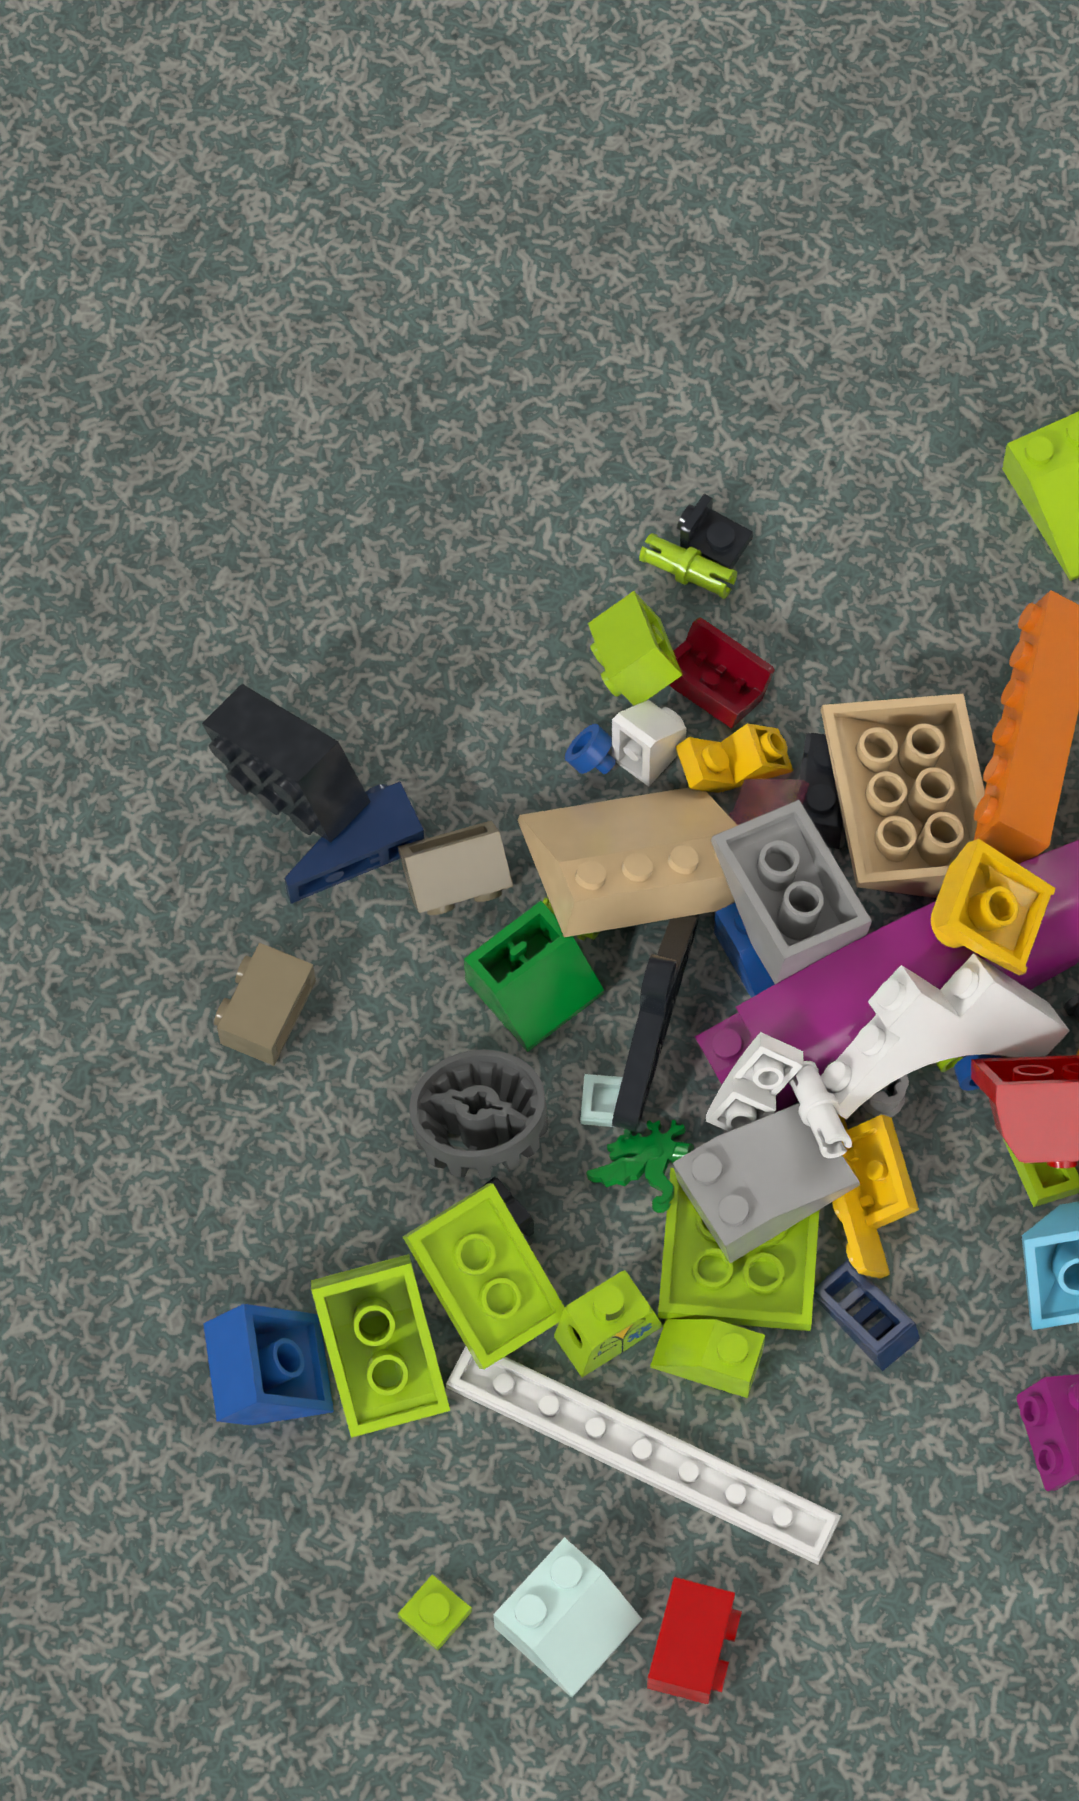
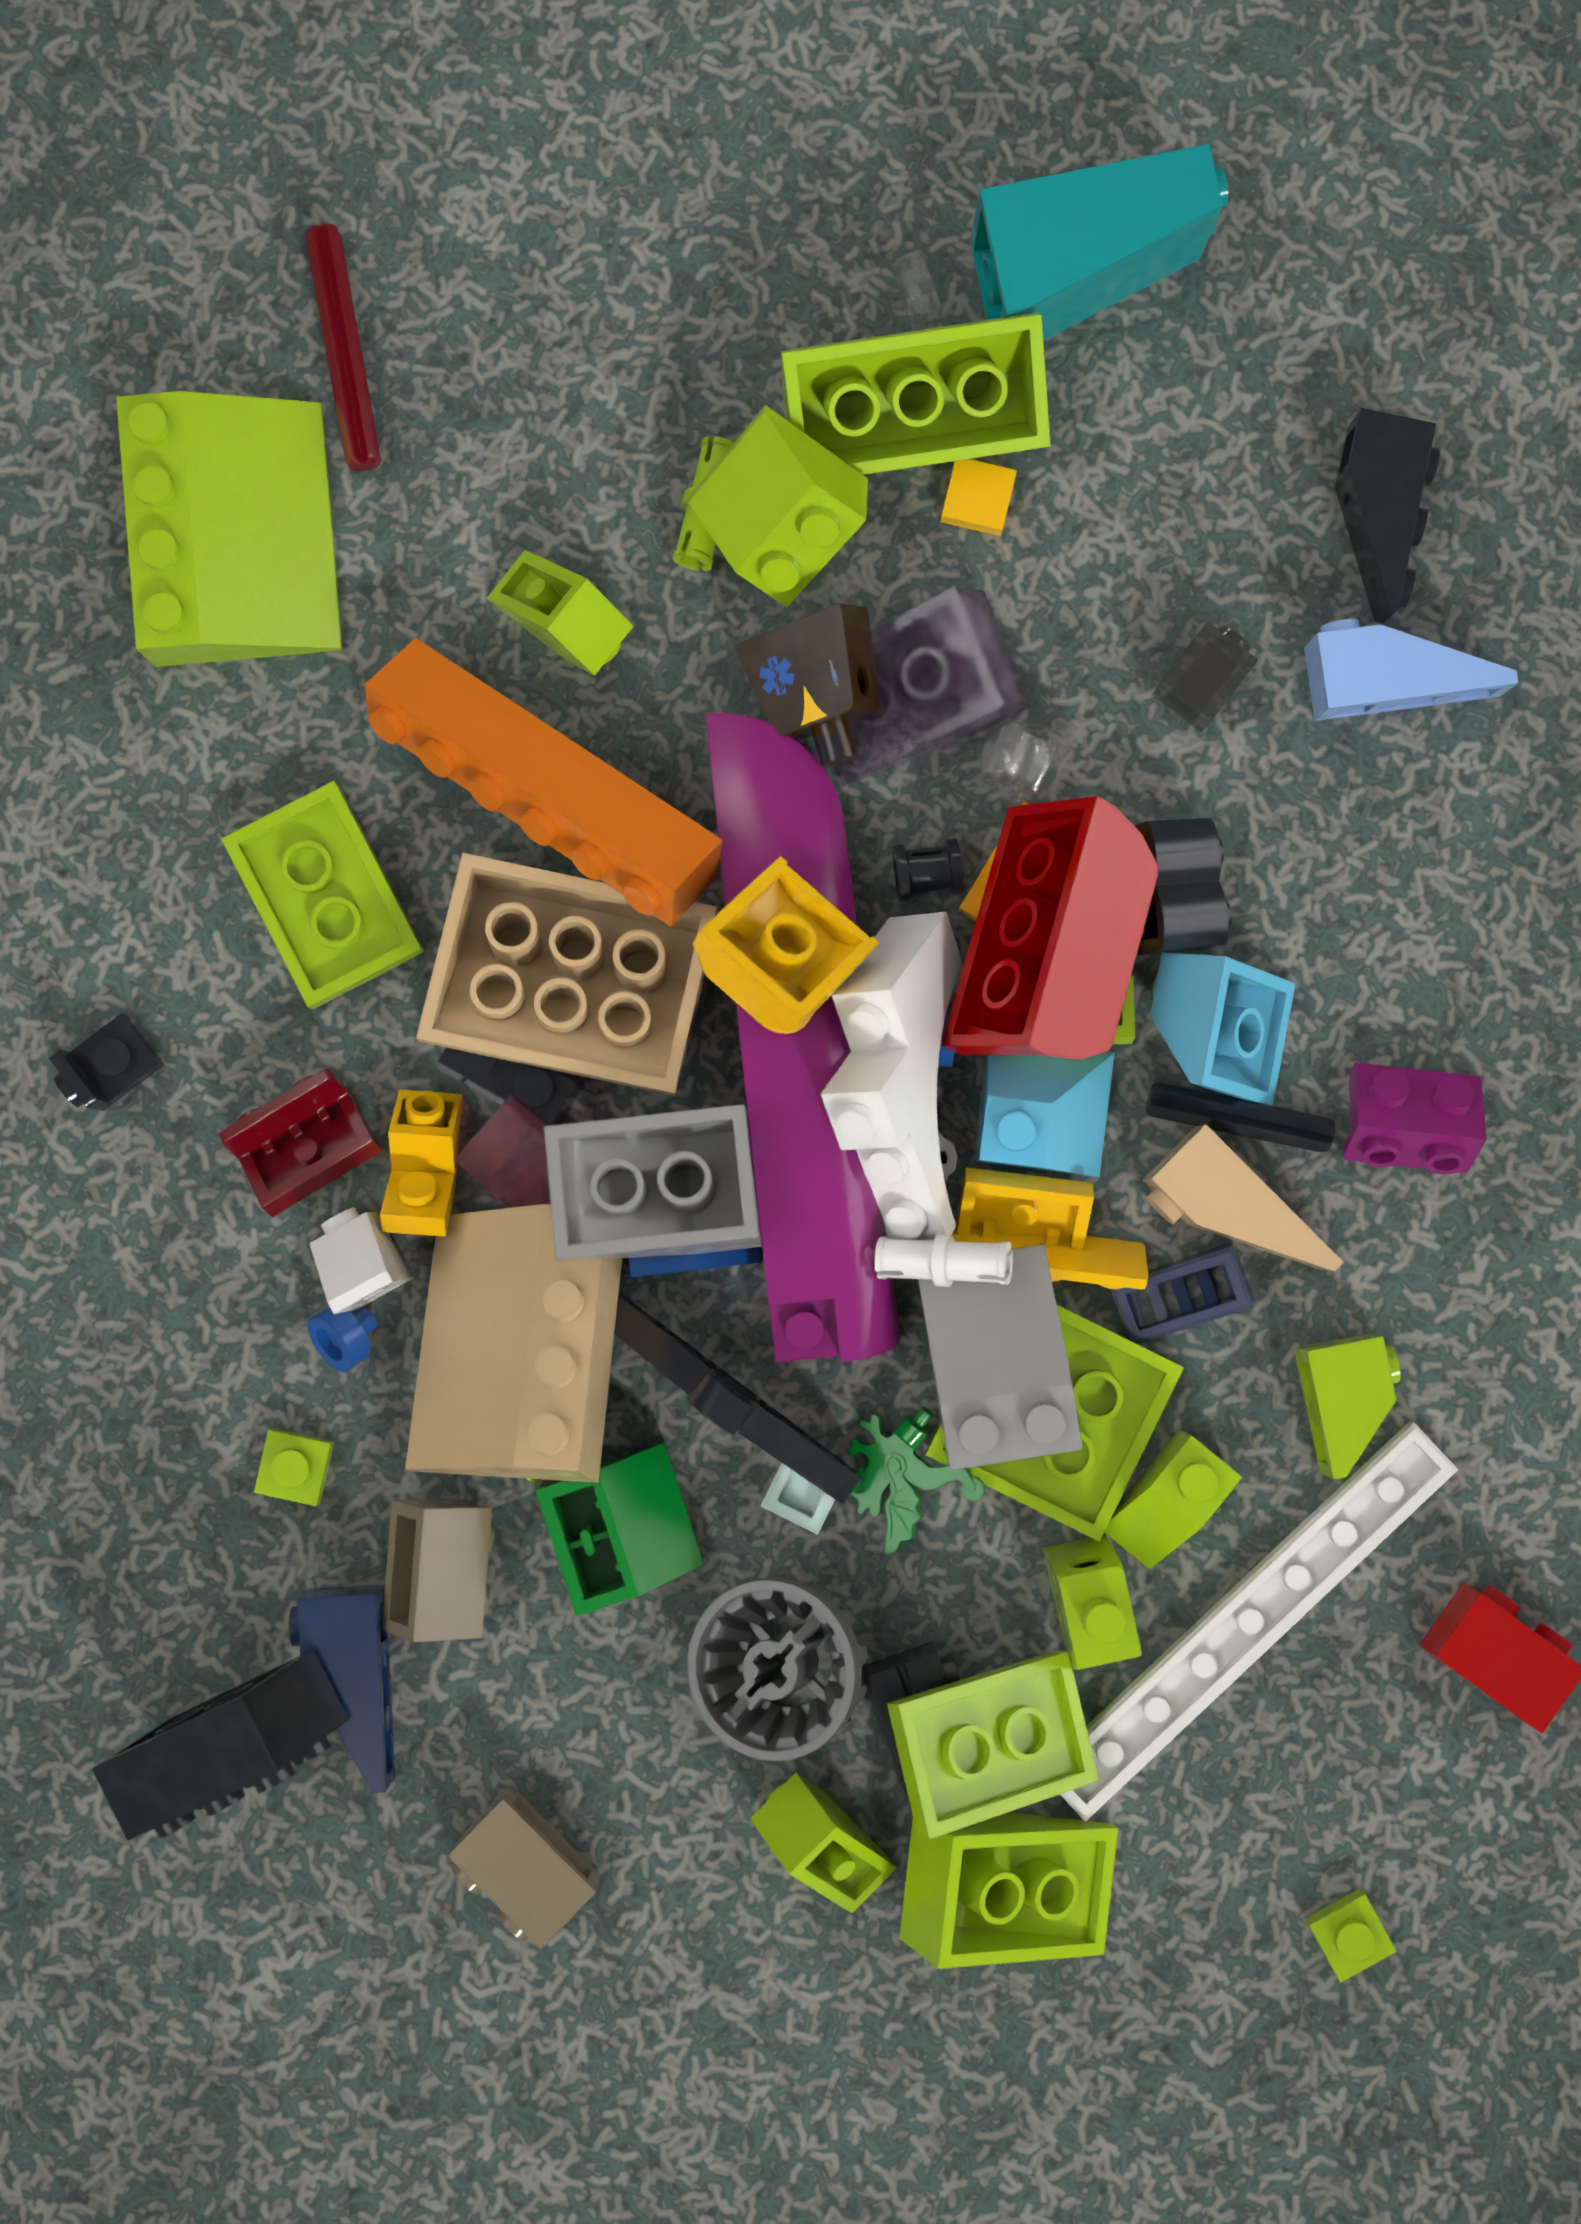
camera: 75 degrees left, 20 degrees up
blue slope [203,1304,334,1425] -> none
light aqua slope [493,1537,642,1698] -> none
lime brick [588,591,682,706] -> none
lime pin [639,533,737,599] -> none
white slope [706,1032,804,1131] -> none
none -> lime plate [221,781,425,1010]
none -> lime plate [254,1428,335,1506]
none -> lime slope [750,1772,898,1913]
none -> medium azure slope [973,1051,1115,1178]
none -> tan slope [1142,1124,1344,1271]
none -> black axle [1146,1082,1335,1152]
none -> lime slope [1294,1333,1401,1480]

